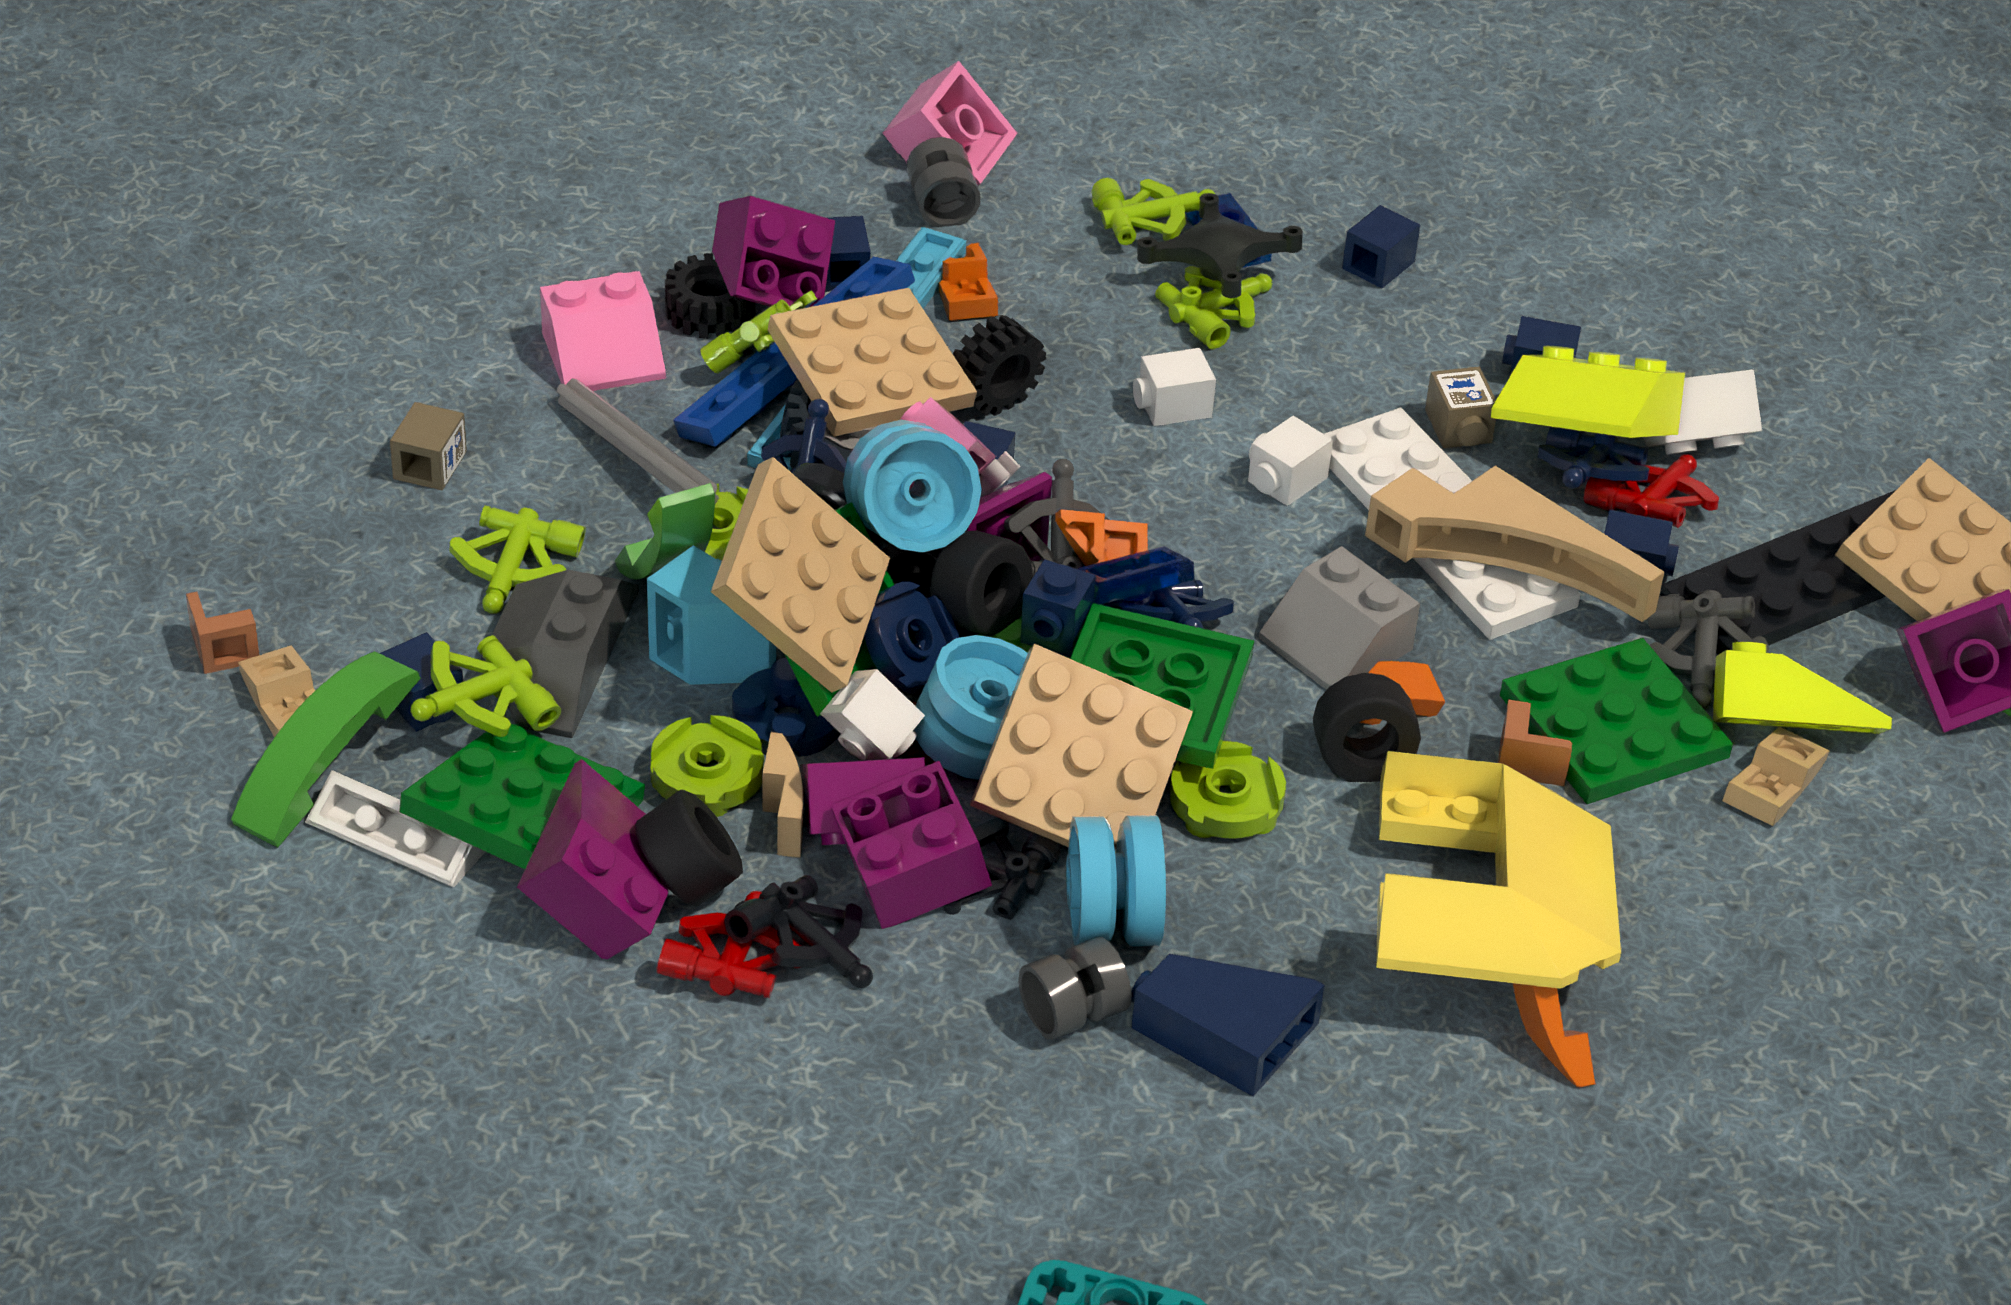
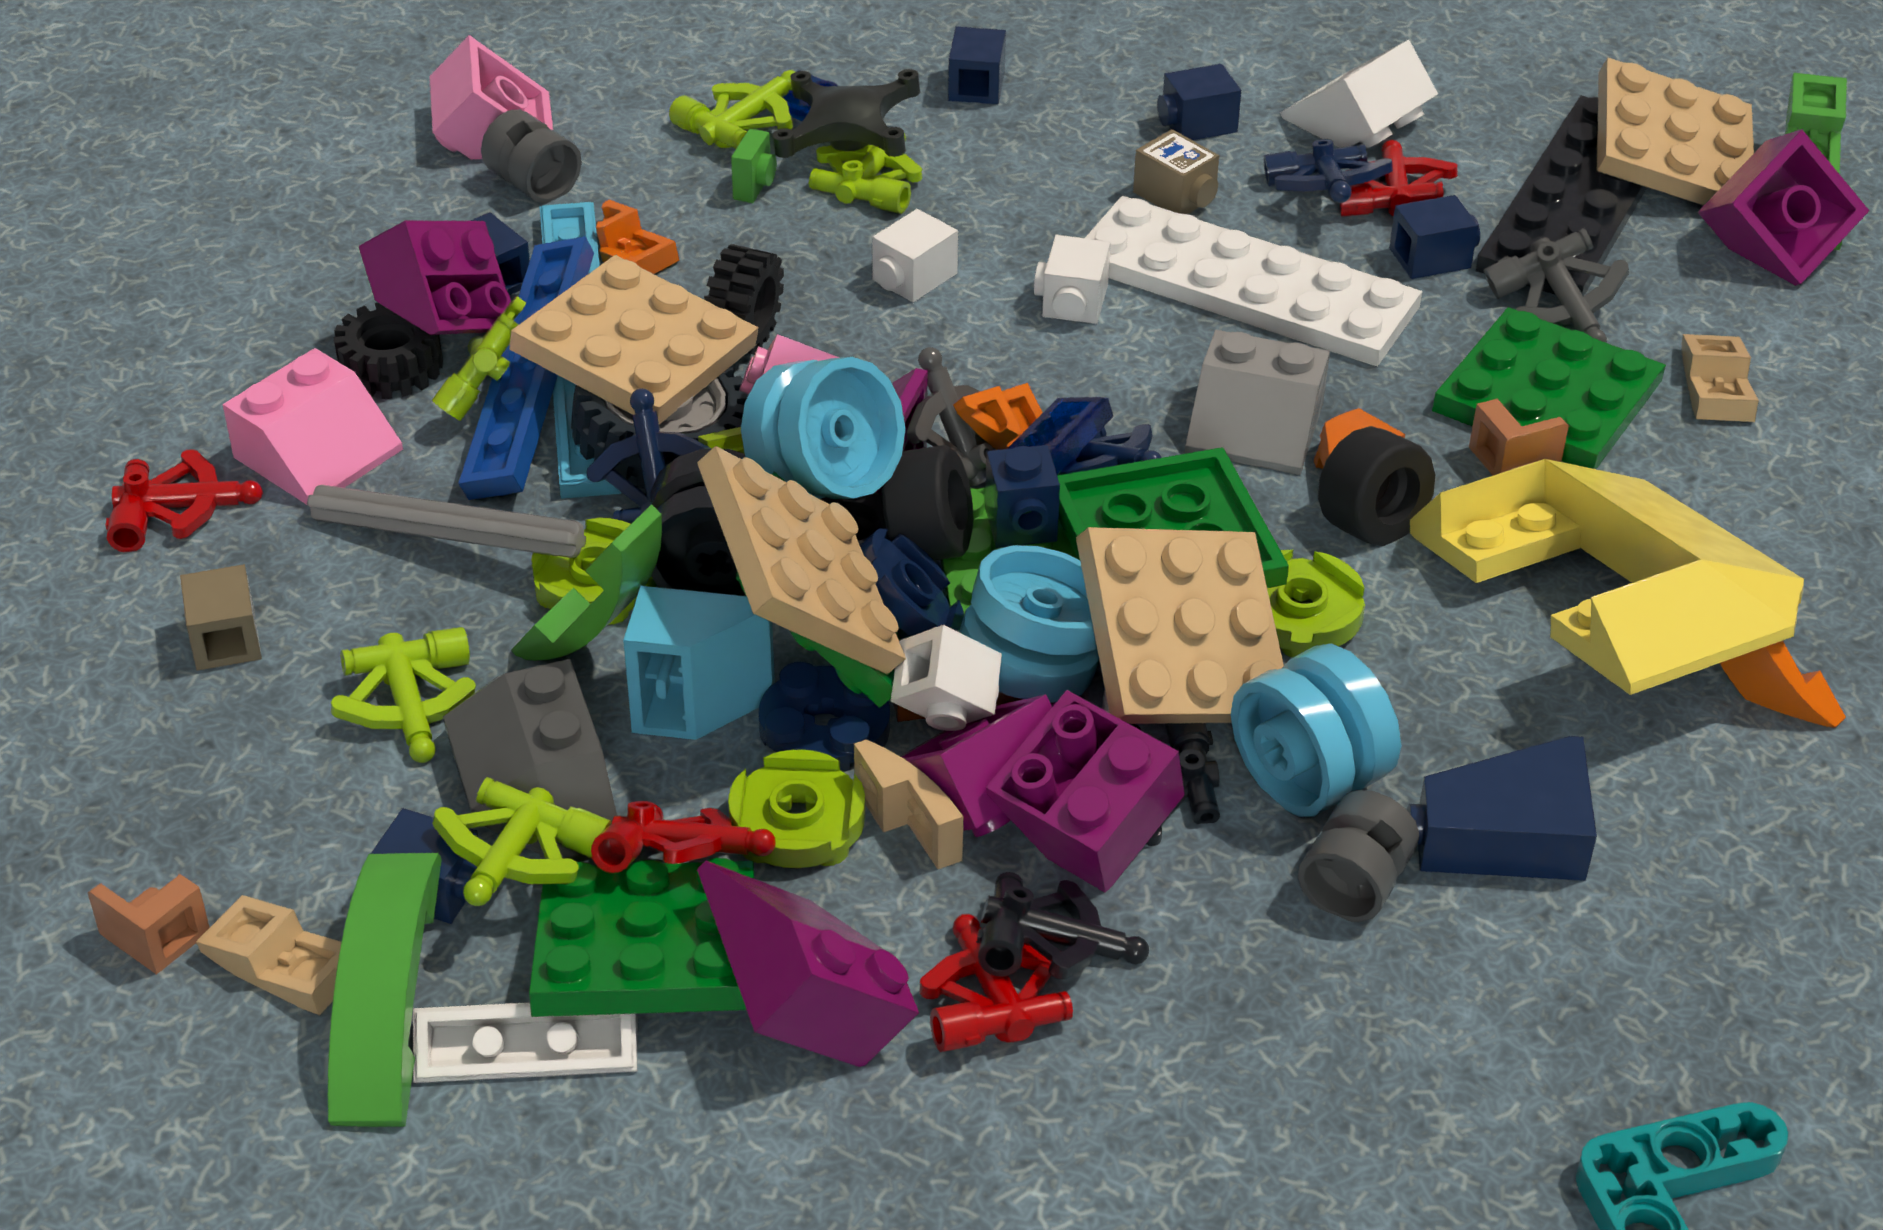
camera: 30 degrees left, 0 degrees up
black tyre [635,789,743,907] -> none
tan arch [1365,466,1664,622] -> none
neon yellow slope [1491,346,1685,438] -> none
neon yellow slope [1713,642,1892,734] -> none
none -> red piece [105,449,263,552]
none -> red piece [591,801,776,873]
none -> bright green plate [731,128,777,203]

